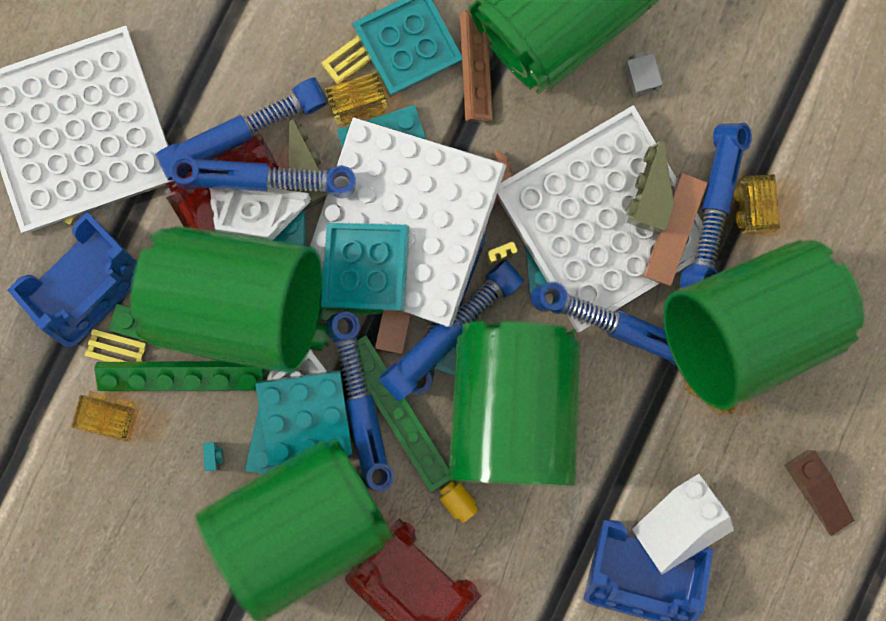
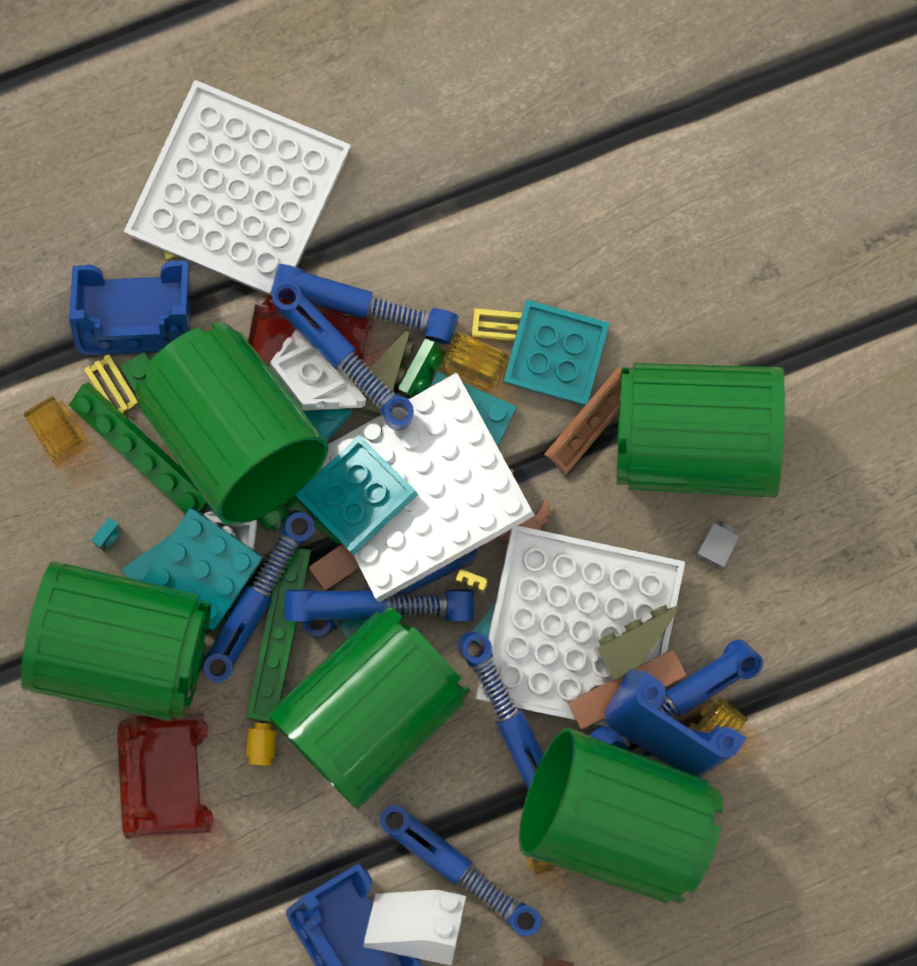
camera: 50 degrees right, 5 degrees down
none -> blue piece [380,805,541,936]
none -> green plate [398,339,445,399]
none -> blue windscreen [604,669,747,778]

